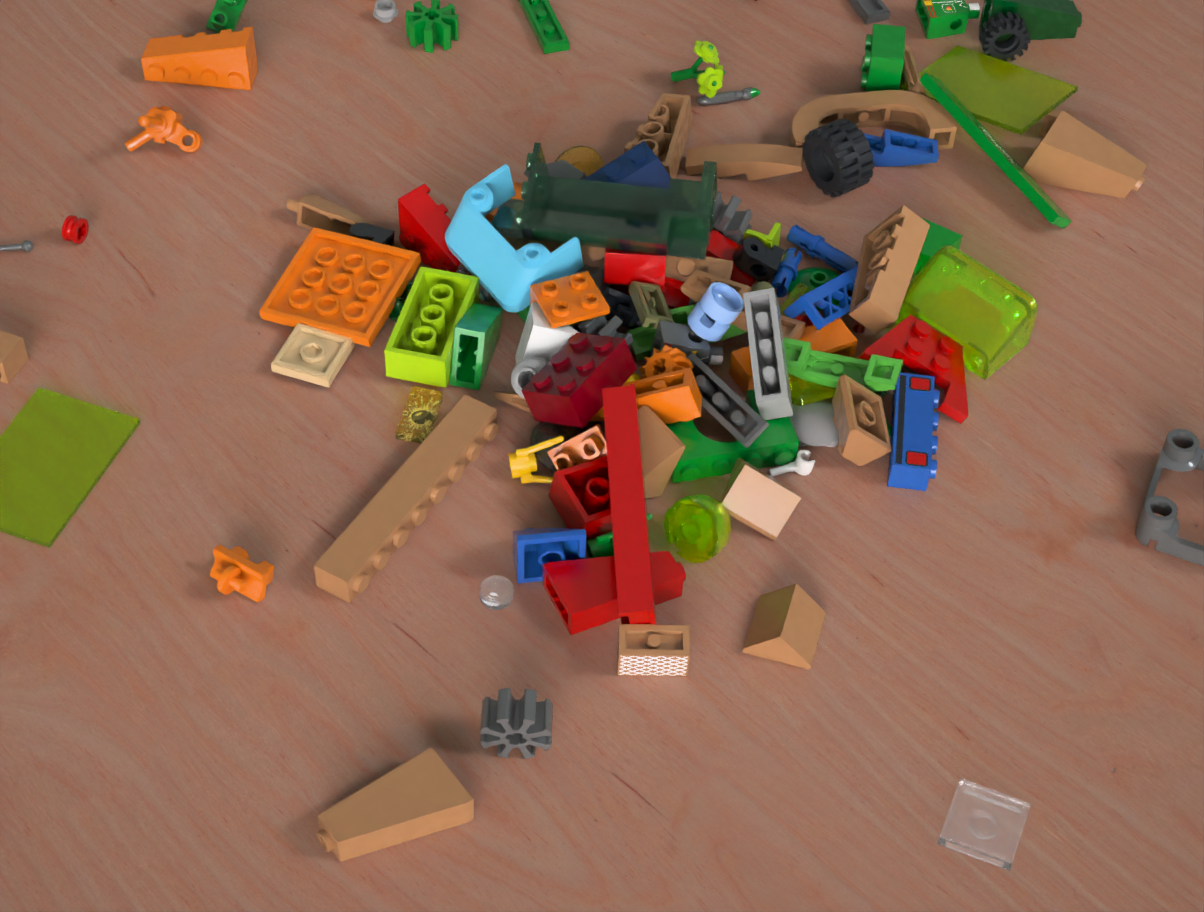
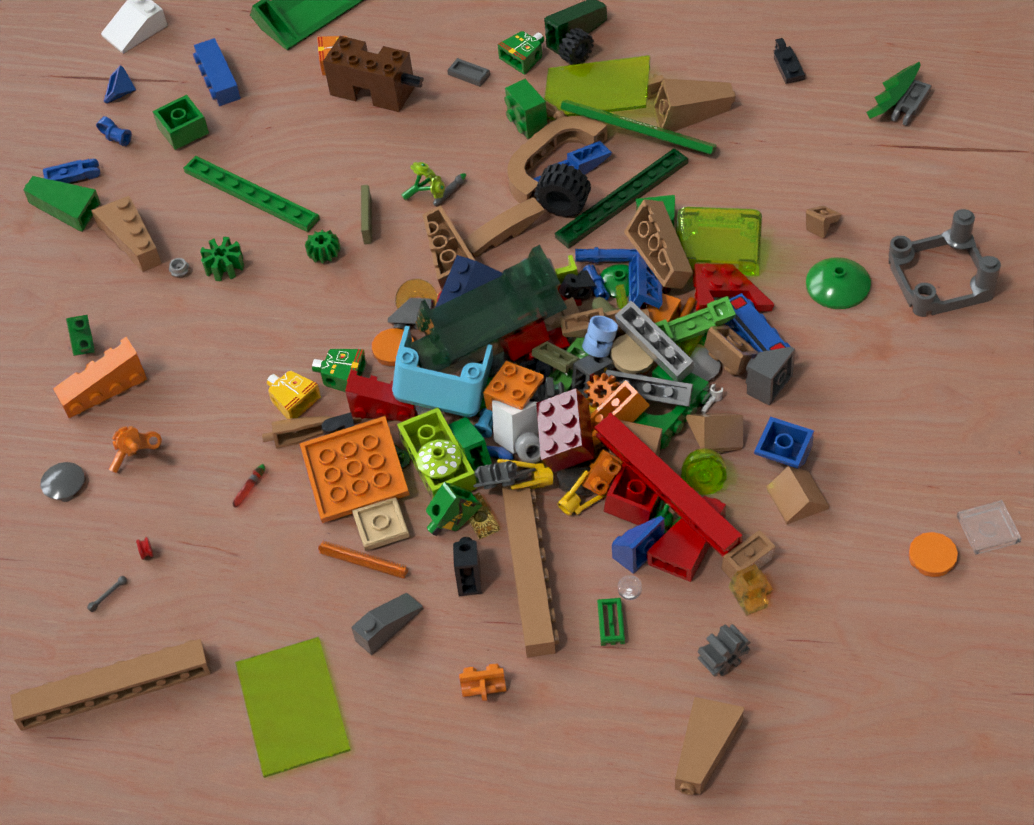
camera: 30 degrees left, 5 degrees up
none -> dark grey dish [40,462,86,502]
none -> clear red piece [233,464,265,508]
none -> yellow torso [267,371,321,419]
none -> green gear [305,229,341,264]
none -> green torso [312,349,367,392]
none -> orange axle [318,540,408,579]
none -> dark grey slope [351,593,423,656]
none -> olive tile [361,185,372,244]
none -> lime dish [416,440,462,479]
none -> green torso [426,482,483,536]
none -> black torso [453,537,482,596]
none -> dark grey hinge [473,461,536,489]
none -> dark azure bush [474,408,493,438]
none -> blue arm [487,446,514,460]
none -> yellow plant [497,459,553,490]
none -> dark green tile [554,148,688,249]
none -> green tile [597,598,625,646]
none -> tan tile [610,334,654,375]
none -> clear yellow brick [728,564,773,616]
none -> dark grey slope [745,347,795,406]
none -> blue slope [754,417,814,468]
none -> medium nougat slope [806,206,842,238]
none -> green dish [806,257,871,309]
none -> orange tile [908,532,958,577]

